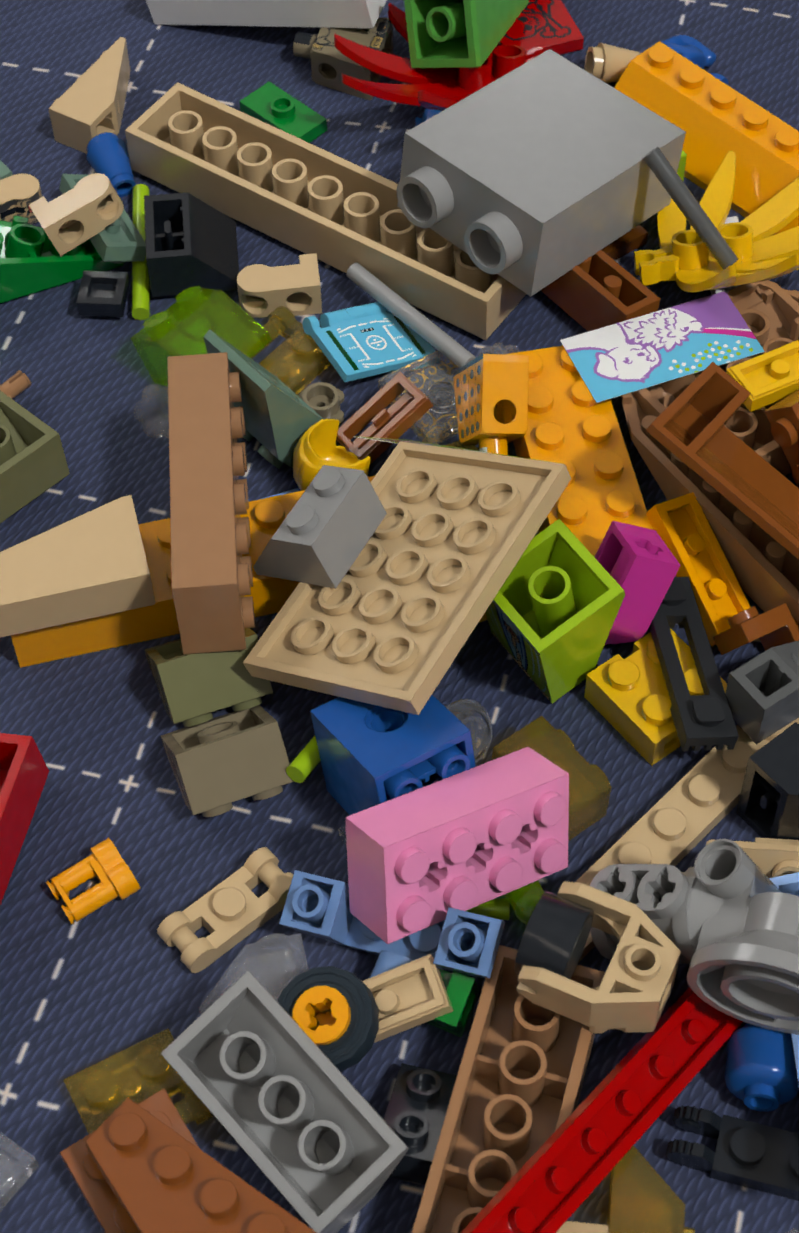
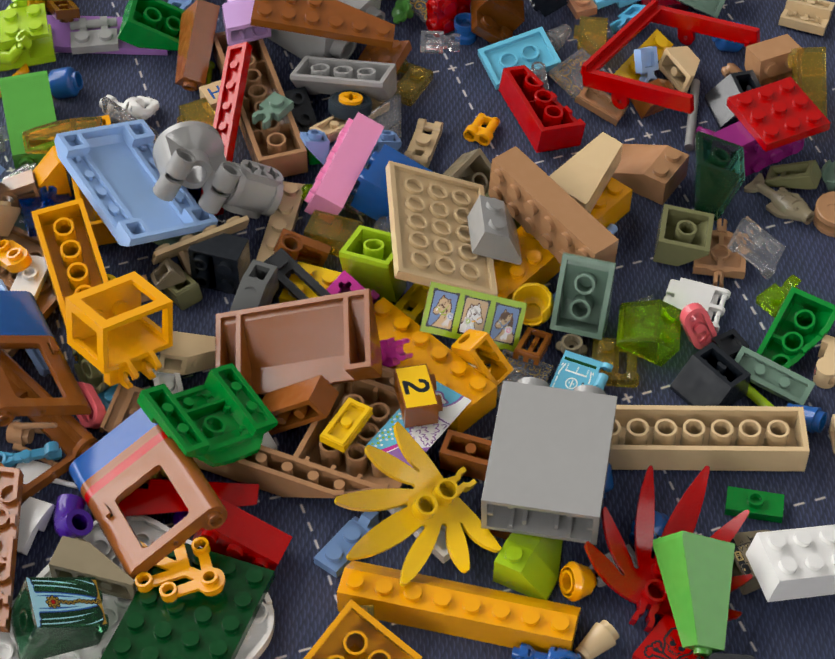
camera: 145 degrees right, 5 degrees down
tan leg [29,173,124,256] -> none
tan leg [237,253,322,318] -> none
tan piece [514,881,681,1034] -> none
dark grey bar [643,147,738,270] -> none
none -> sand green plate [252,92,294,130]
none -> dark orange plate [273,228,331,267]
none -> dark pink plate [380,337,413,367]
none -> brick [394,364,443,428]
none -> white plate [659,277,731,333]
none -> coral plate [680,303,717,349]

